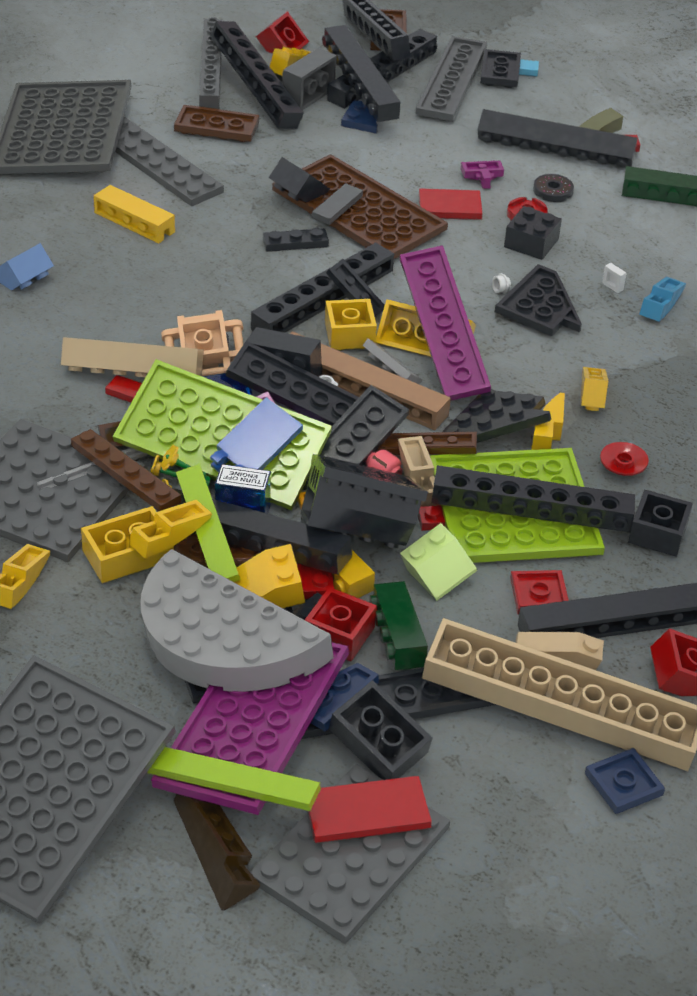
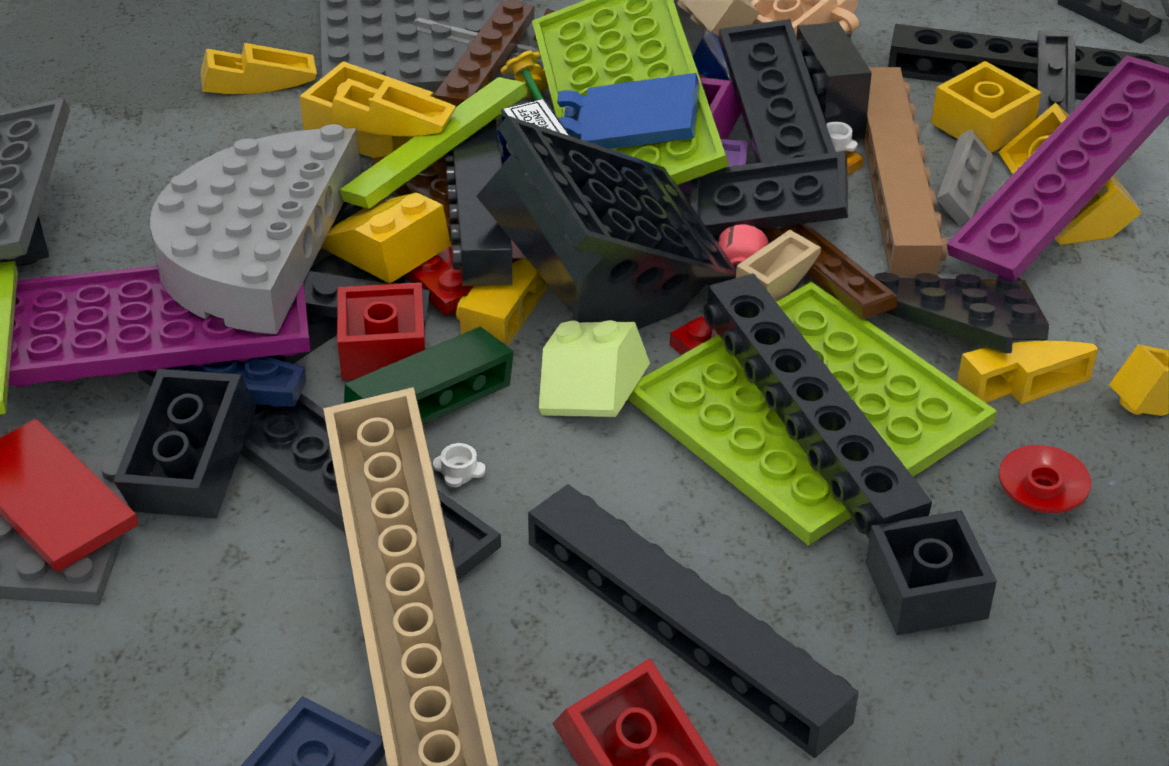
camera: 60 degrees right, 0 degrees up
red tile [510,570,569,614] -> none
tan slope [516,632,604,670] -> none

